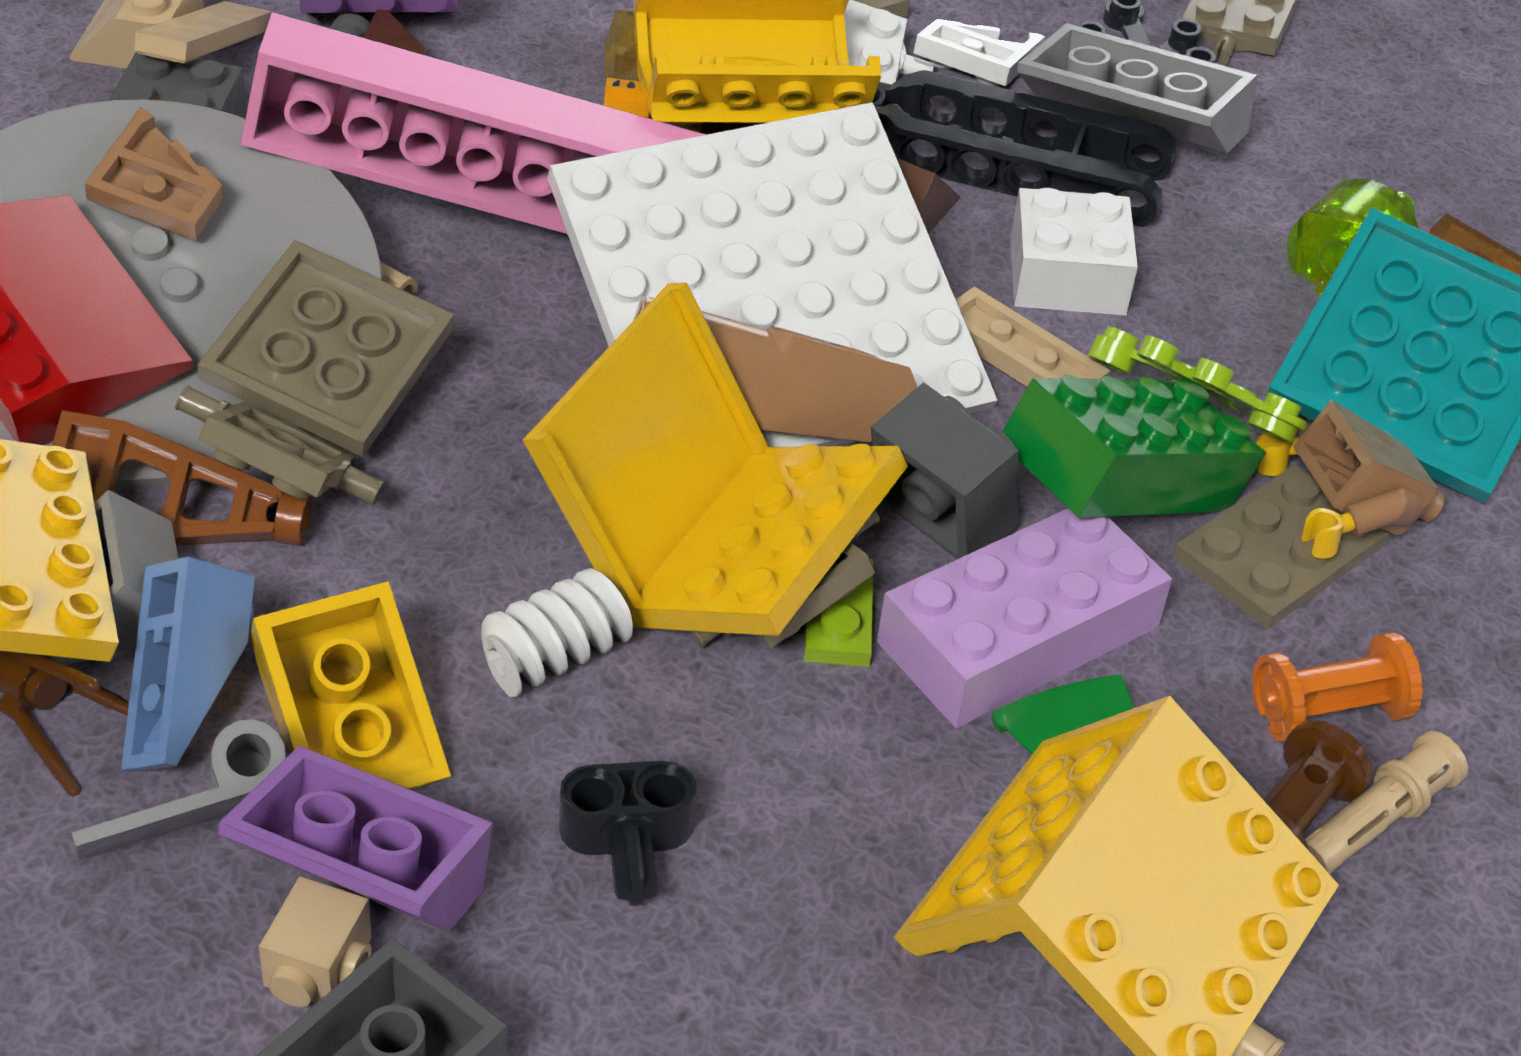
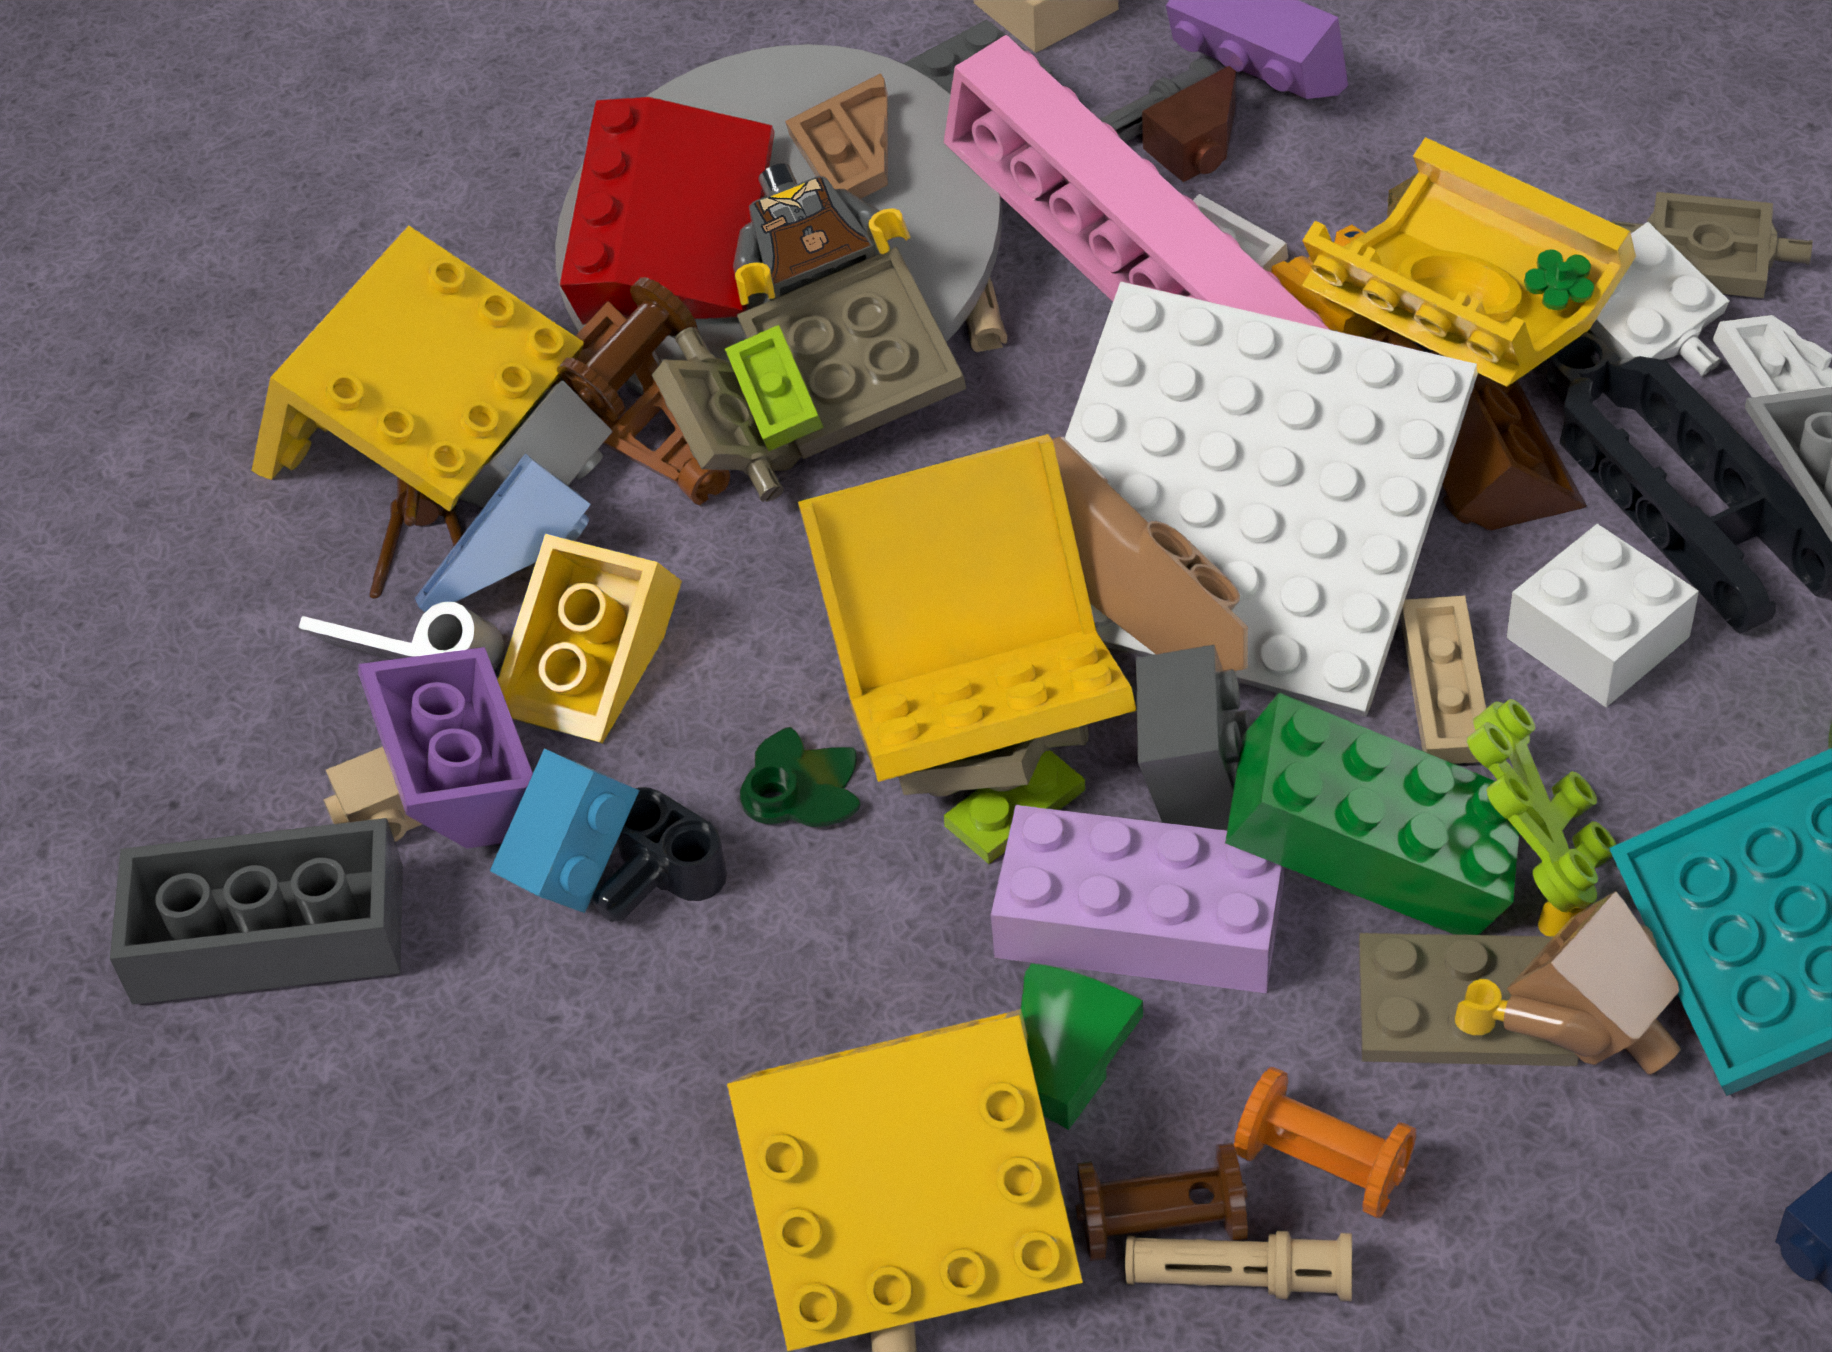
camera: 55 degrees right, 5 degrees up
tan tile [134,1,273,64] -> none
white piece [481,568,633,697] -> none
none -> dark azure brick [490,748,639,913]
none -> reddish brown hose [557,277,698,422]
none -> lime plate [725,325,824,451]
none -> torso [733,163,911,305]
none -> dark green plate [740,727,861,827]
none -> green plant [1524,249,1594,310]

